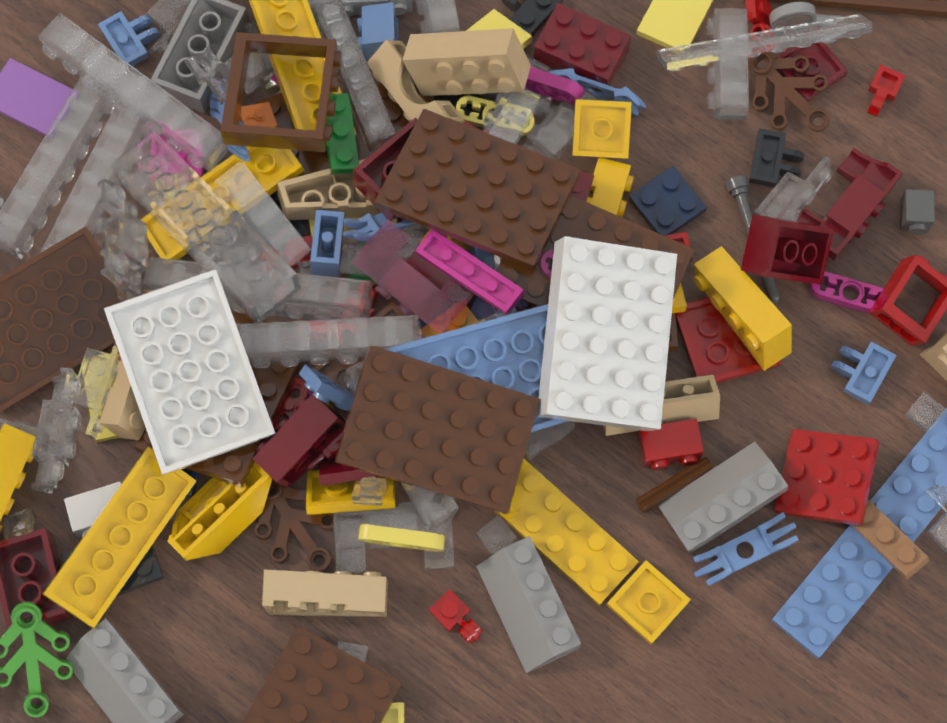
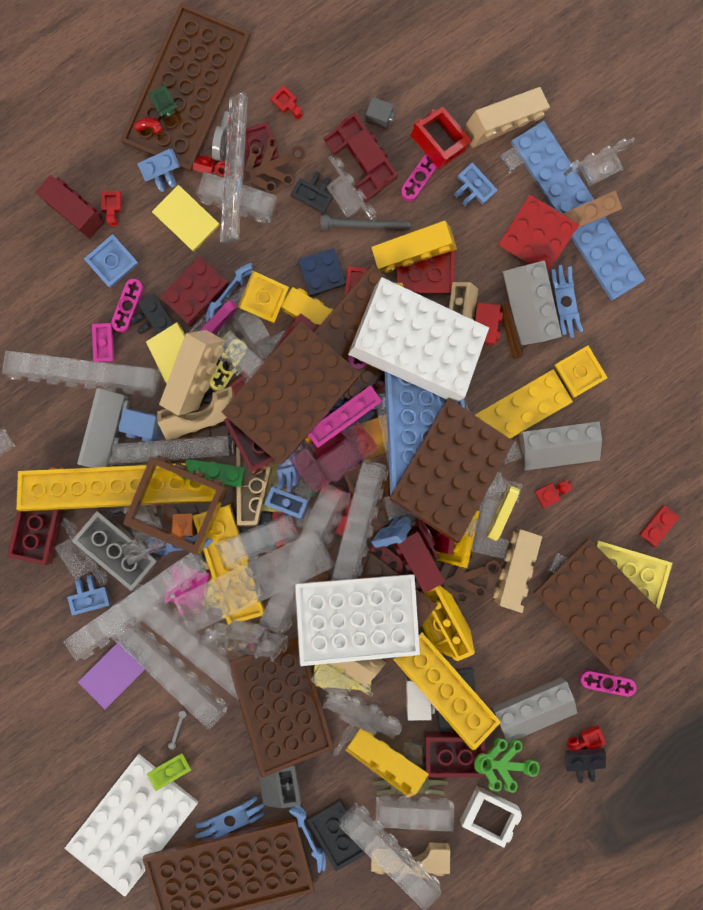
camera: 80 degrees left, 15 degrees up
dark red brick [741,214,834,285] -> none

